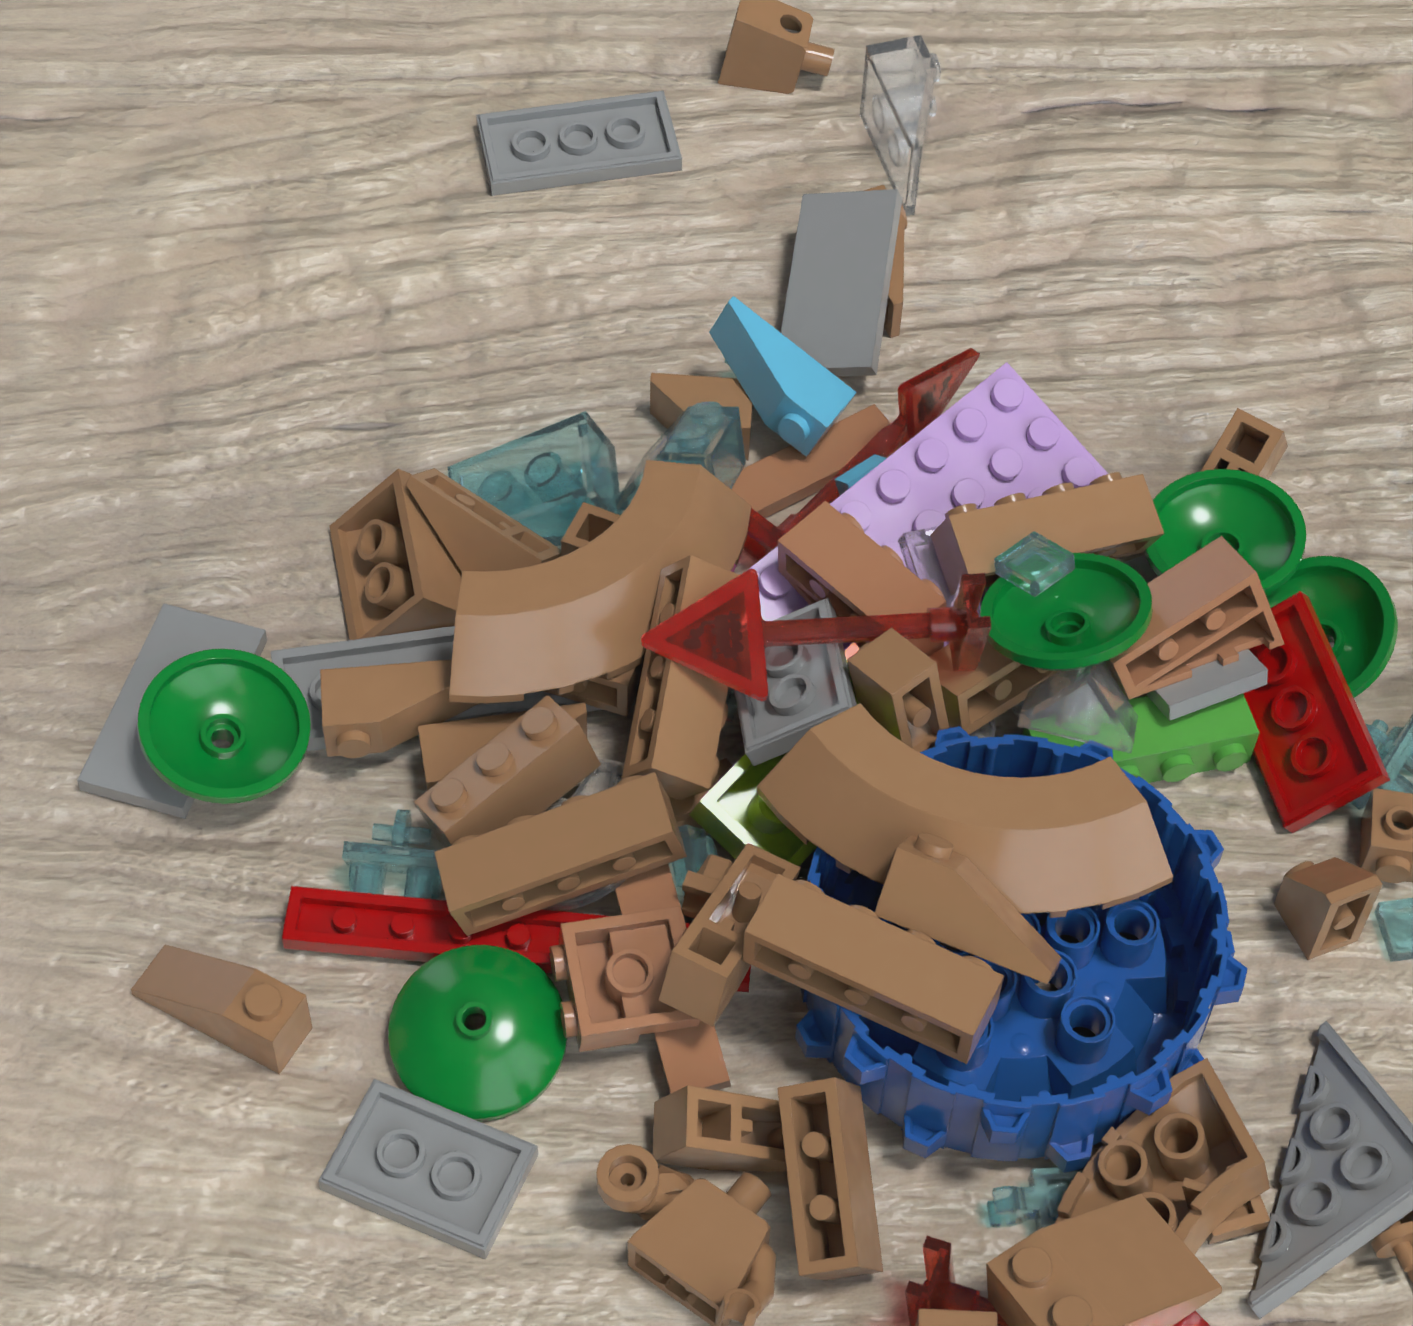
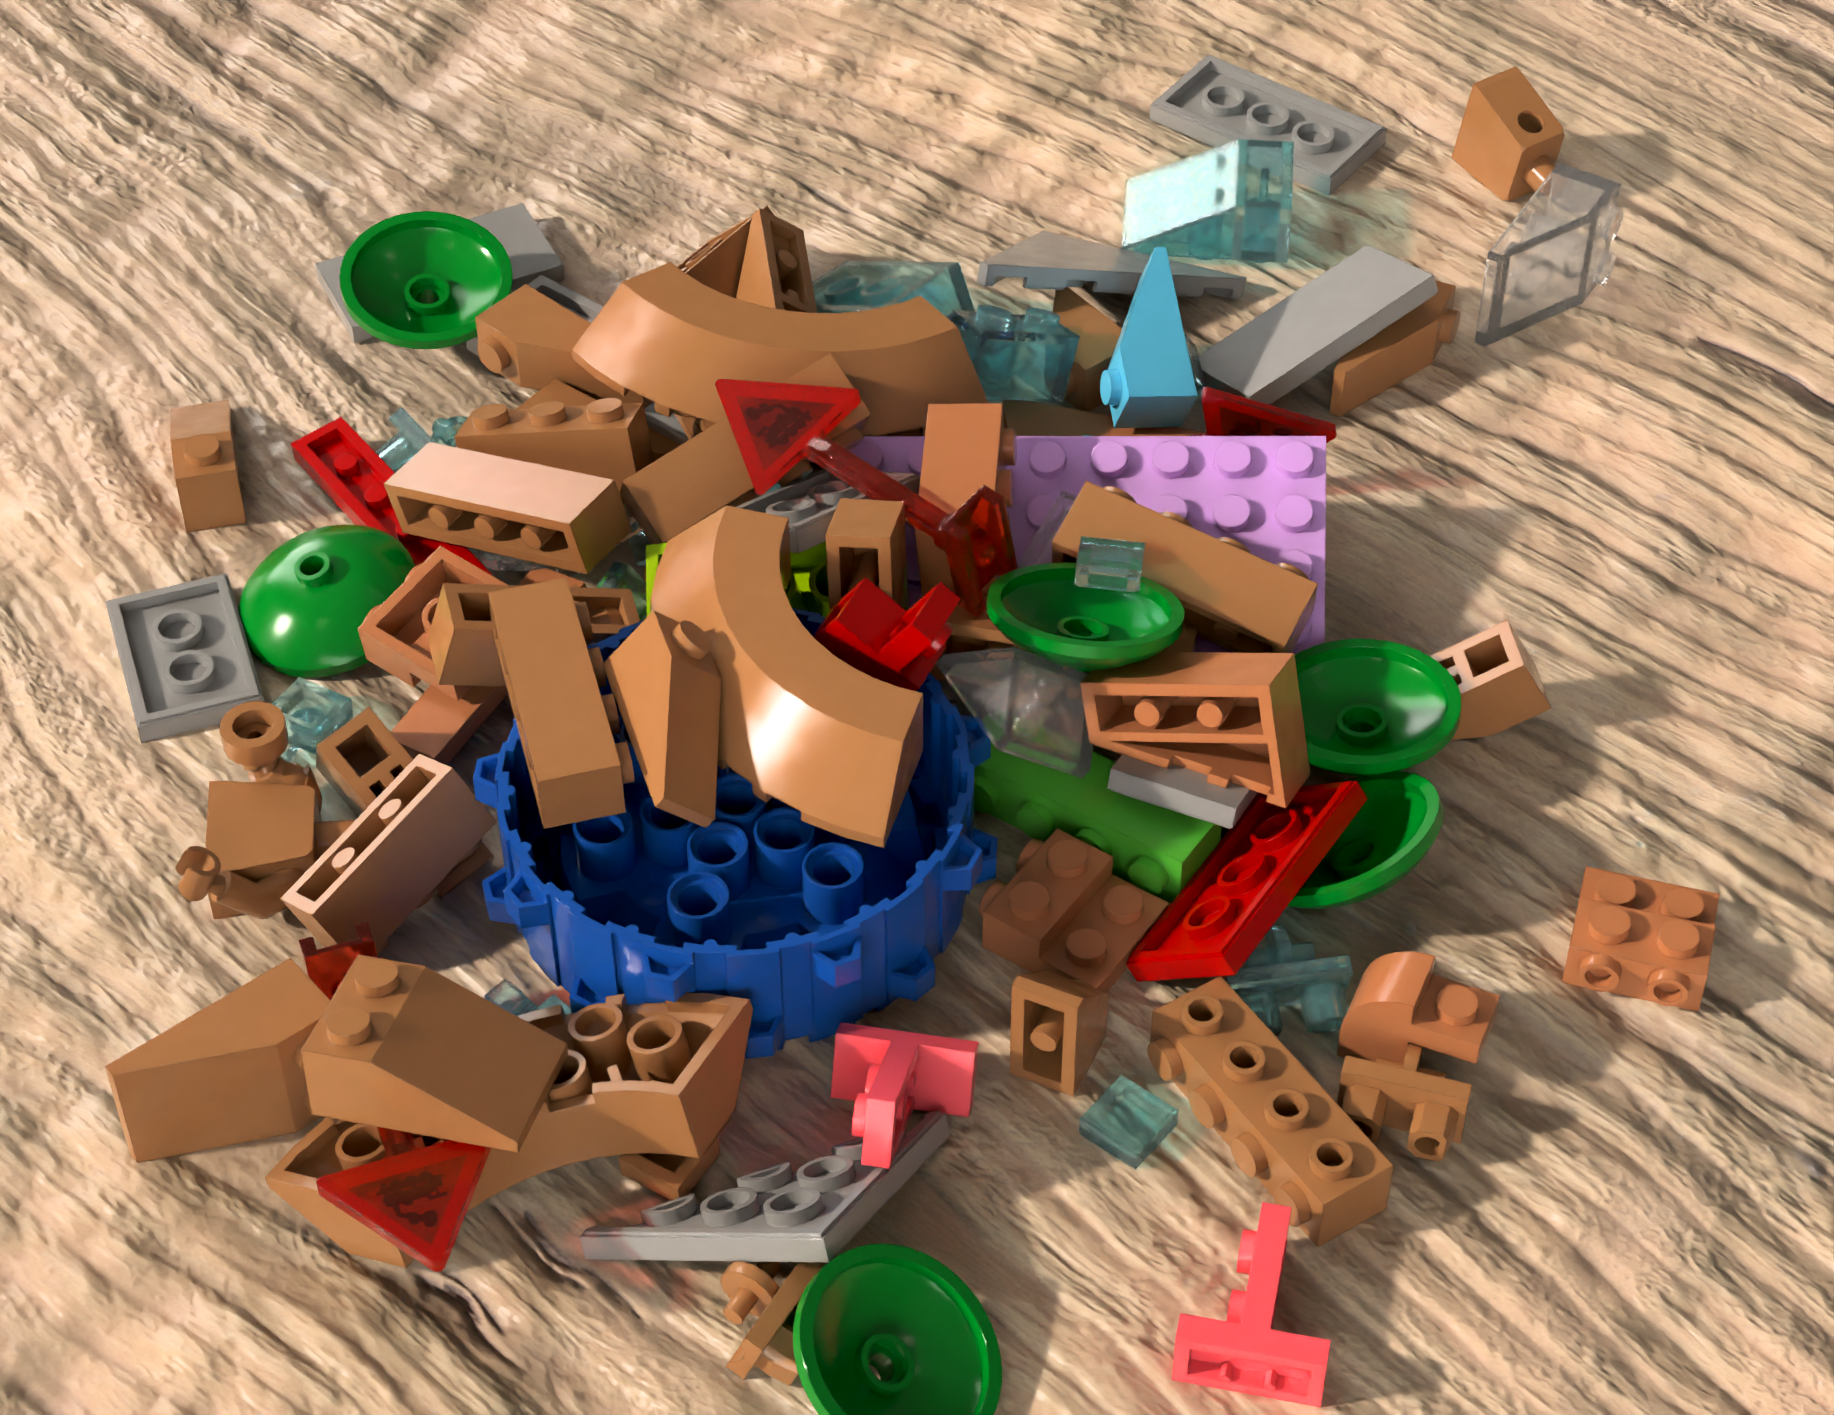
camera: 50 degrees right, 10 degrees down
none -> clear light blue plate [272,677,354,763]
none -> red brick [813,577,961,691]
none -> coral bracket [830,1022,979,1169]
none -> light grey tile [977,231,1246,300]
none -> nougat plate [979,829,1169,992]
none -> clear light blue slope [1121,139,1294,263]

